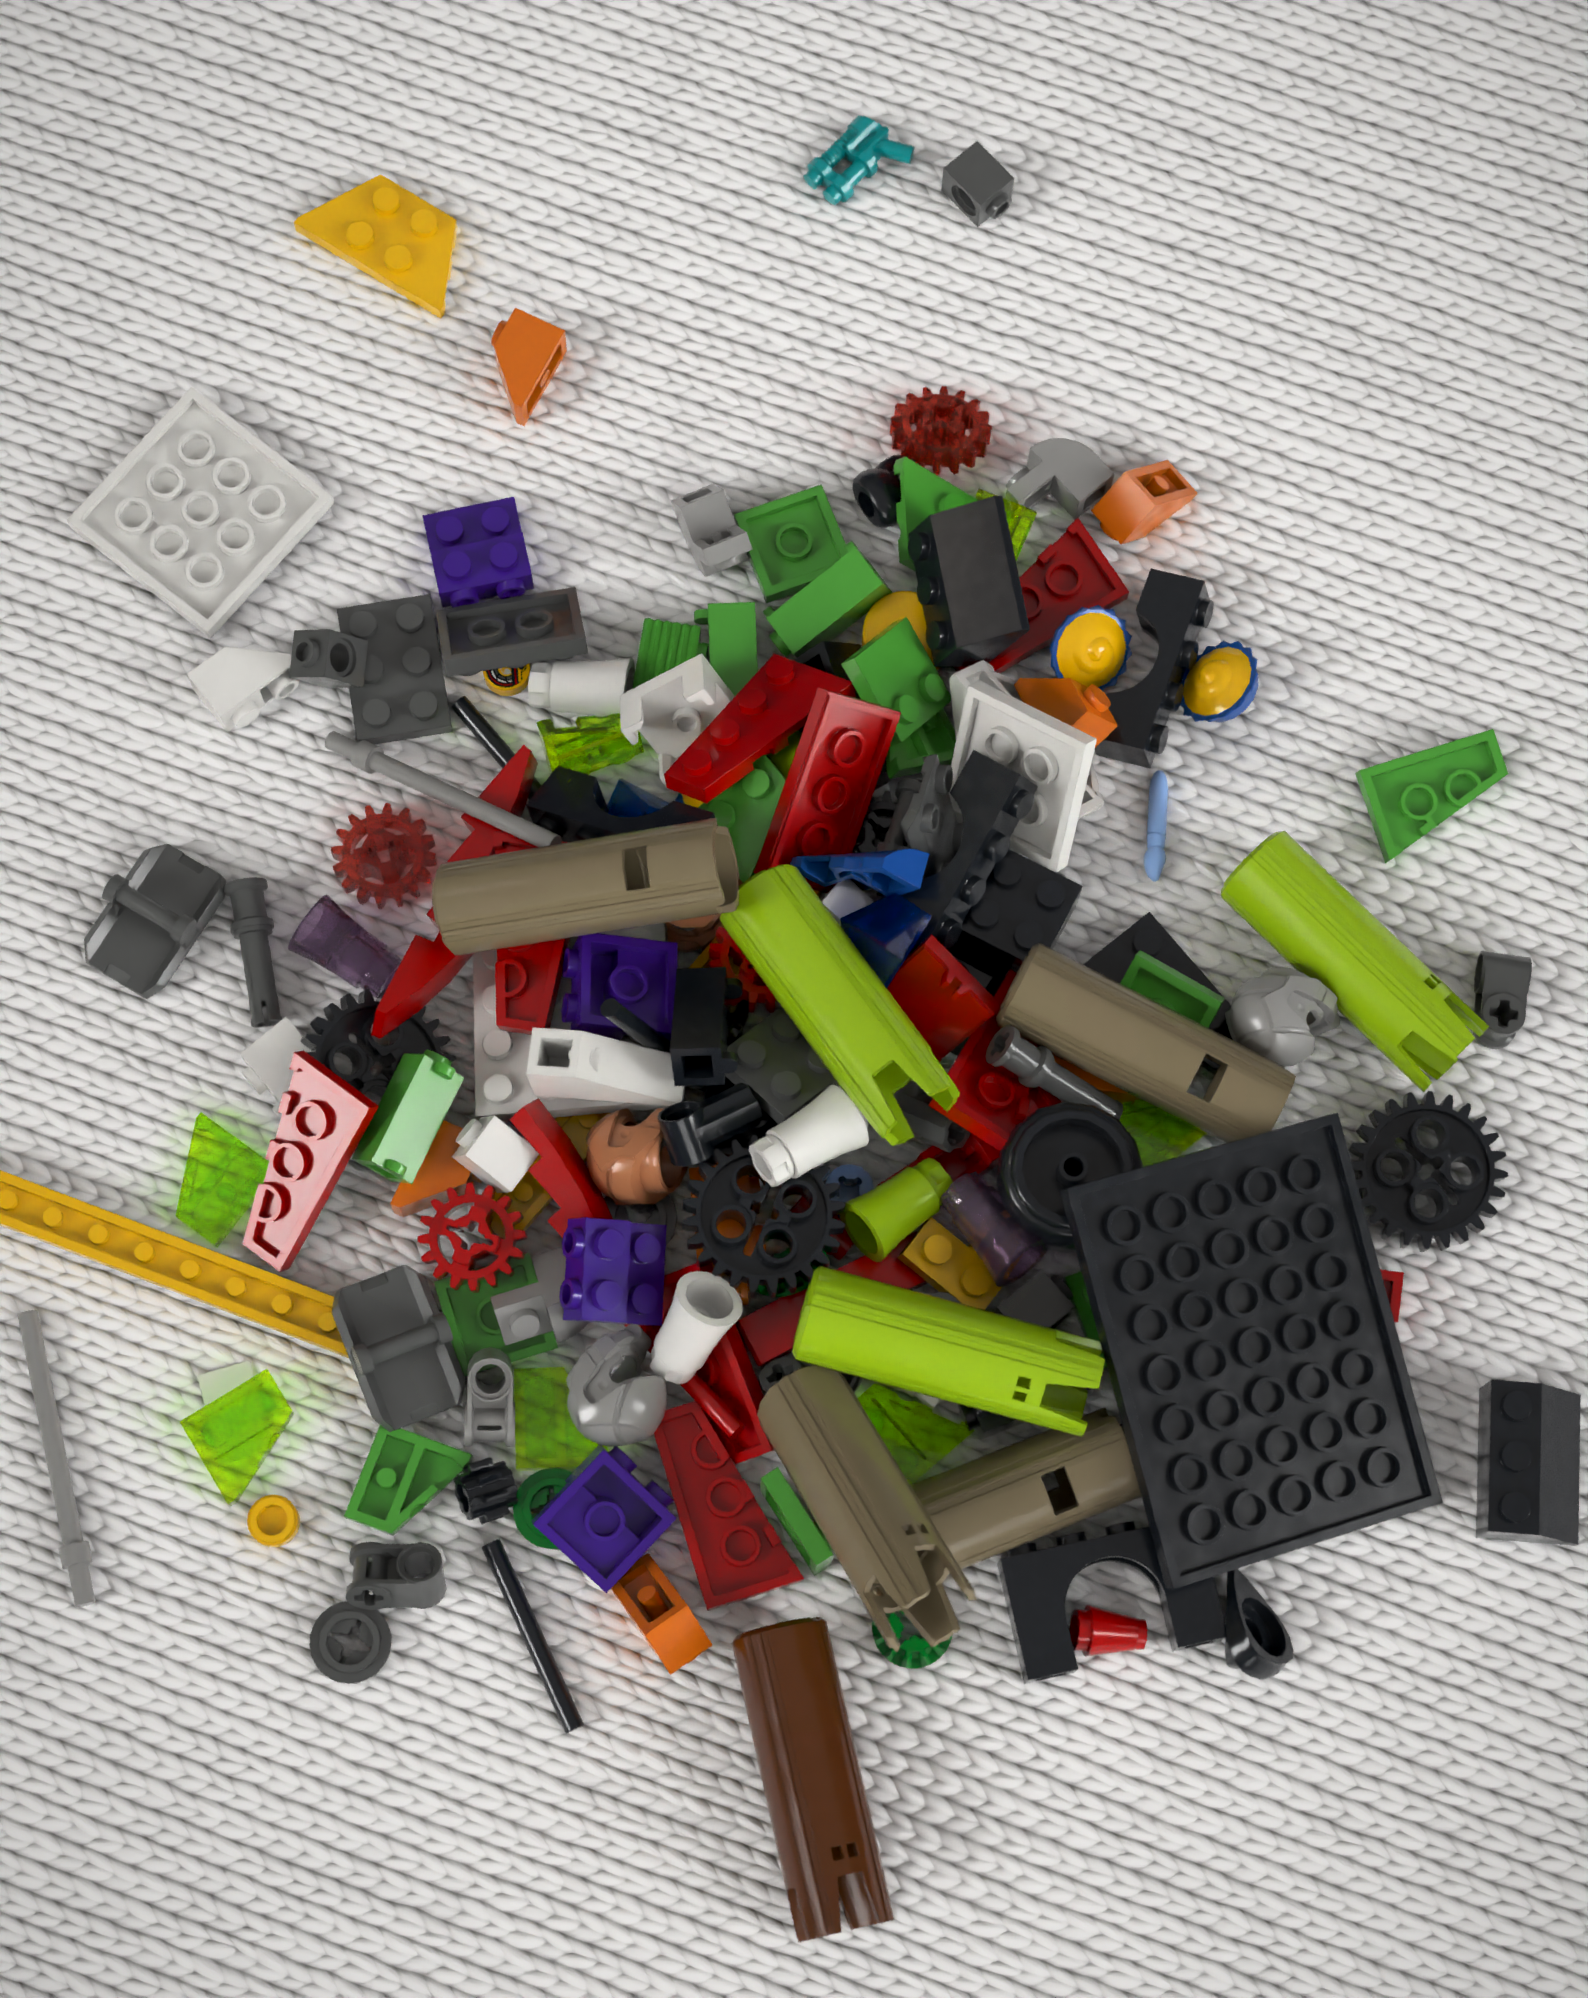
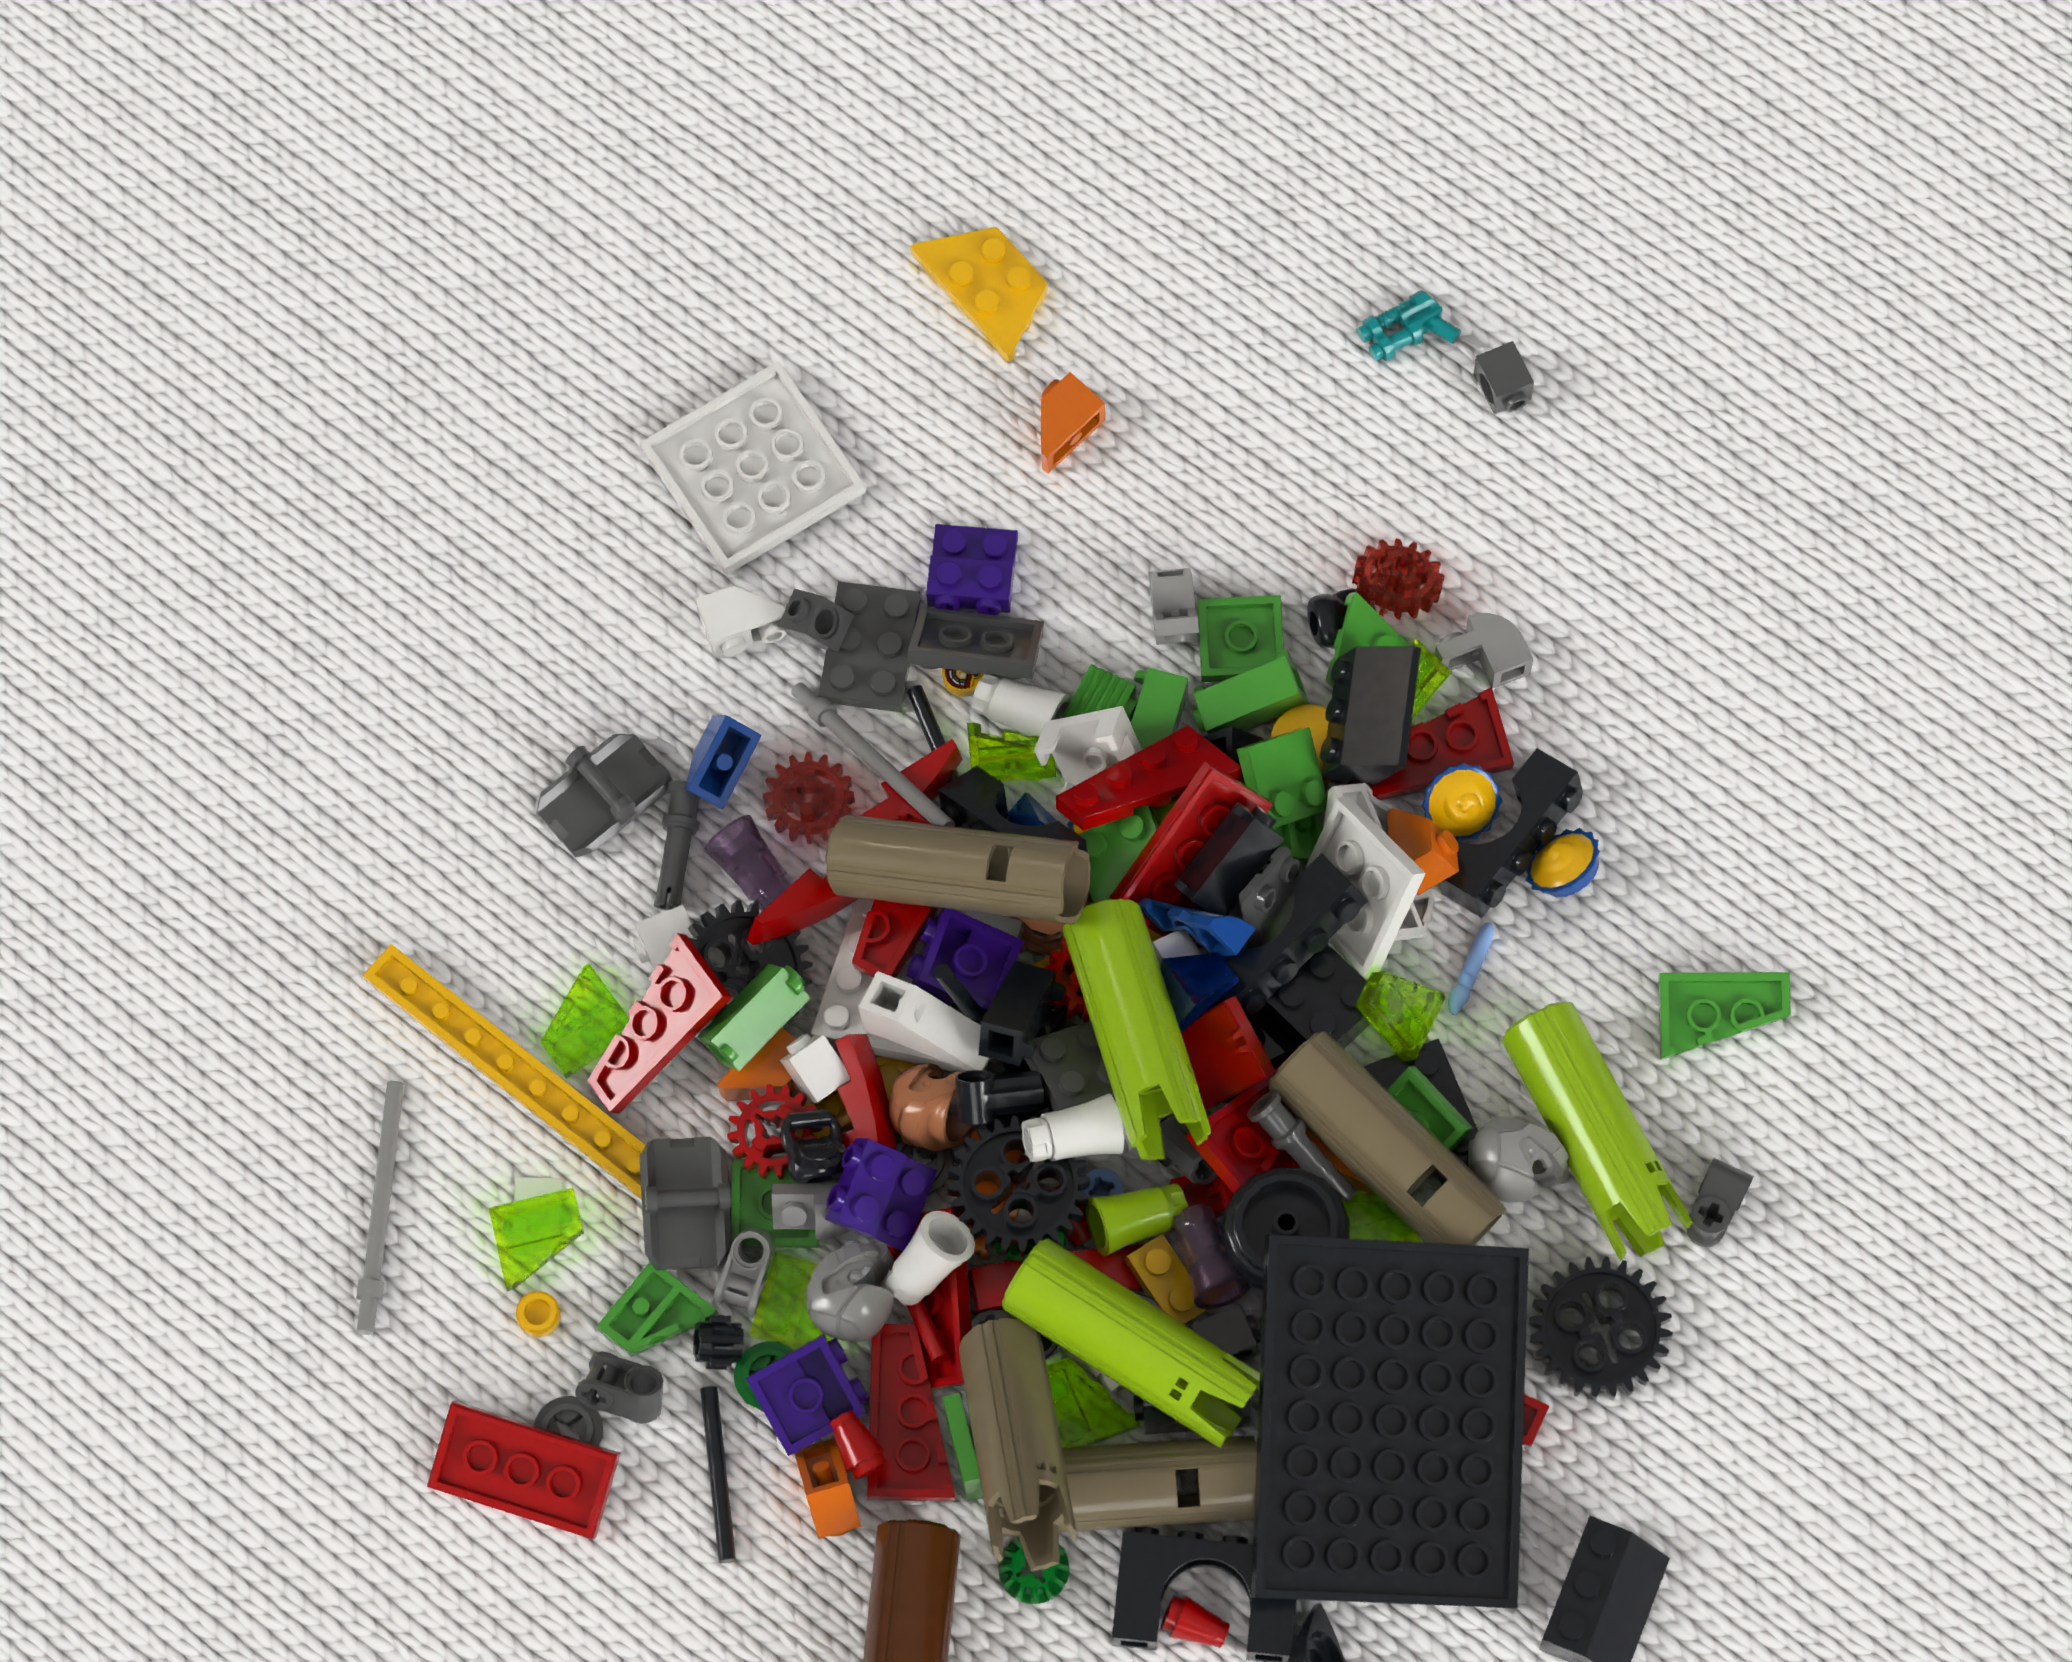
camera: 25 degrees right, 5 degrees down
orange slope [1091,460,1198,544] -> none
none -> red tile [427,1401,621,1539]
none -> blue slope [685,715,762,810]
none -> black piece [780,1109,844,1184]
none -> red cone [829,1410,887,1480]
none -> black brick [1173,802,1284,915]
none -> clear neon green wing [1355,971,1446,1061]

